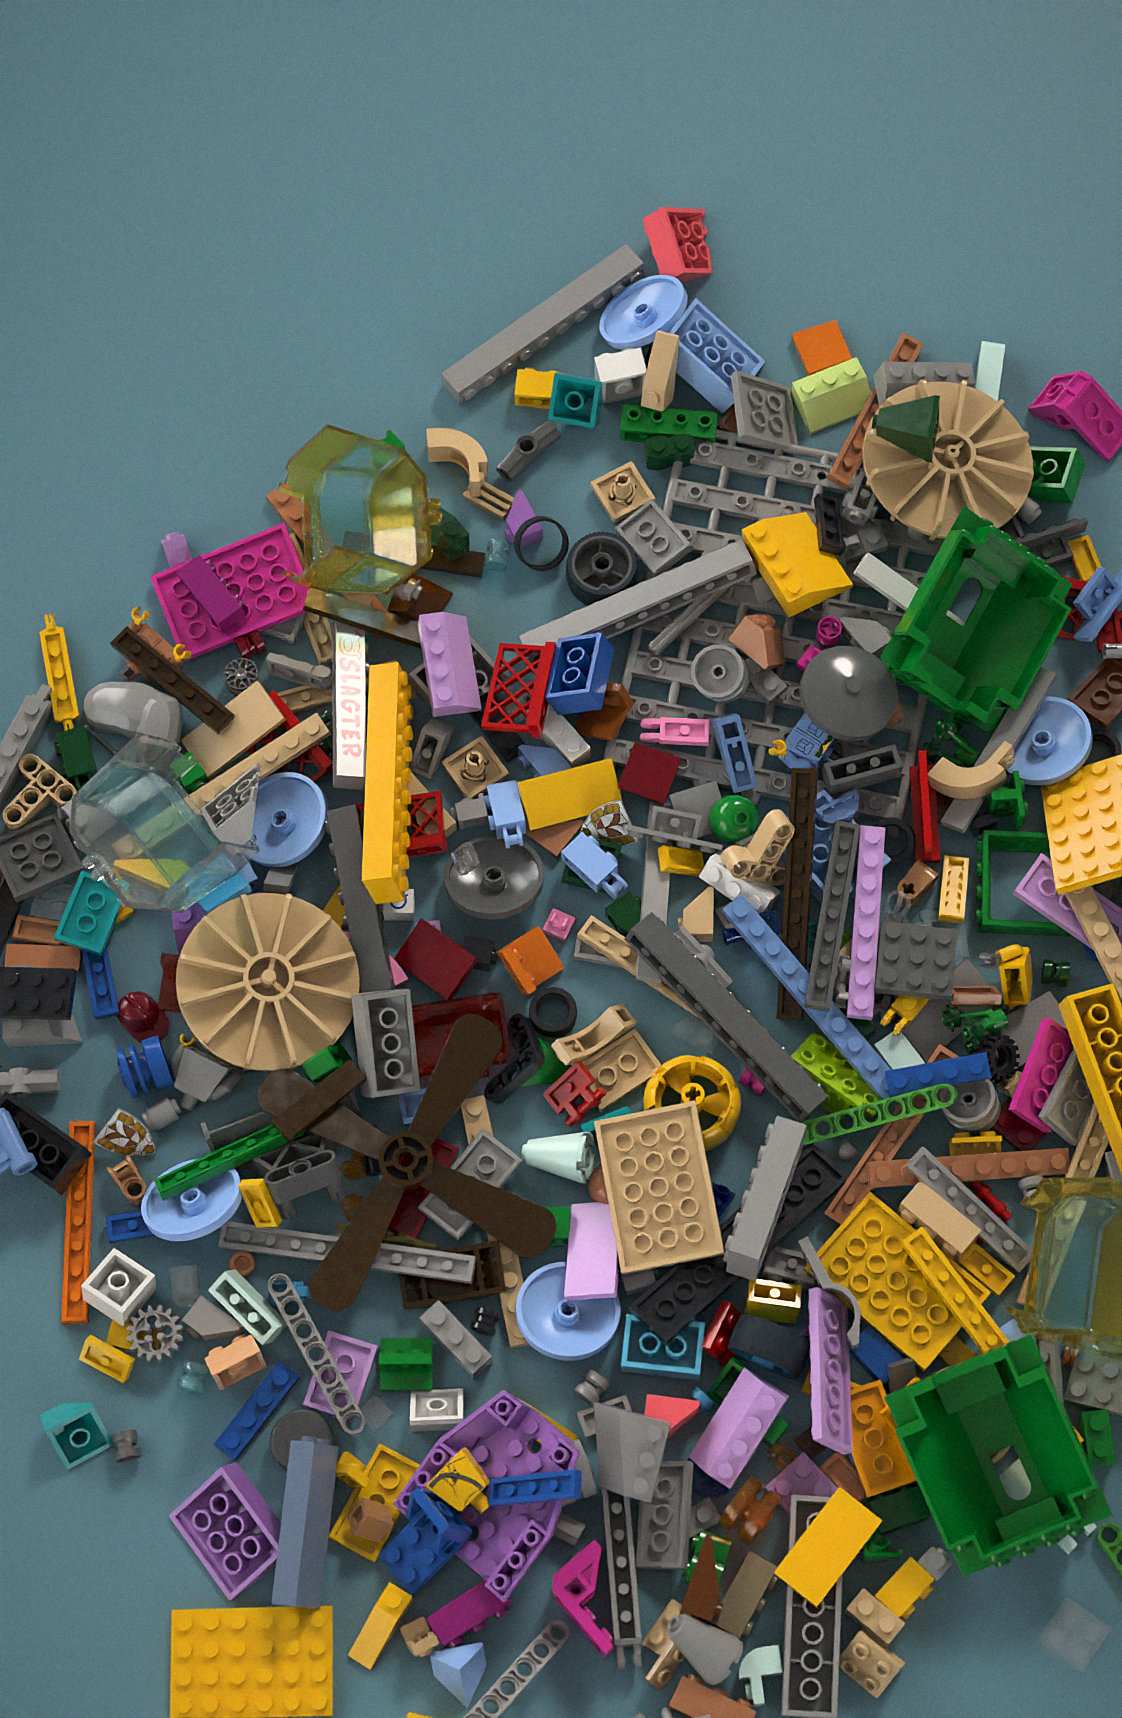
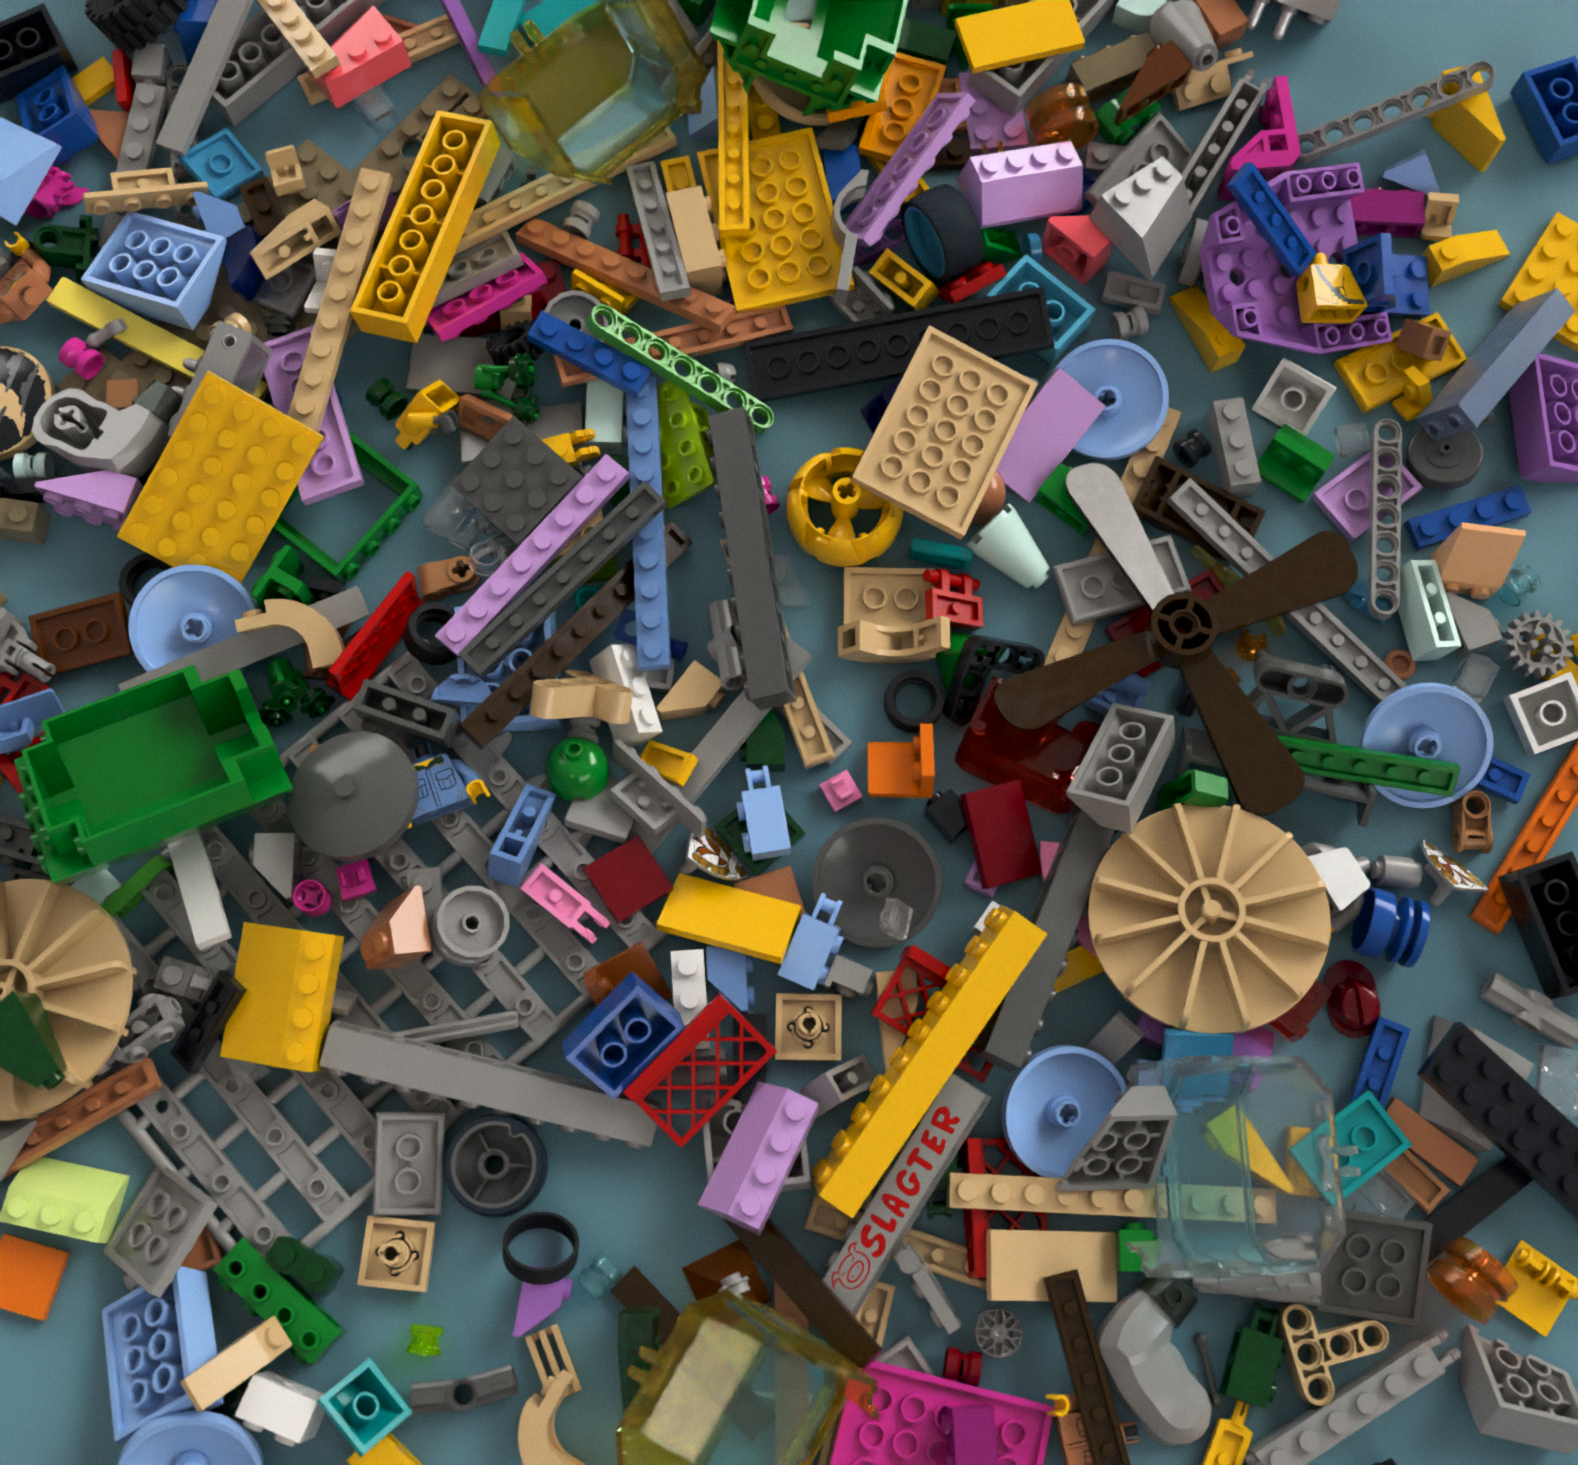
camera: 150 degrees left, 5 degrees up
yellow plate [238,1179,282,1228] -> none
dark brown tile [271,1059,367,1142] -> none
light grey brick [723,1116,807,1281] -> none
light grey arm [834,955,852,1008] -> none
yellow plate [938,855,969,924] -> none
none -> clear neon green wheel [406,1323,445,1356]

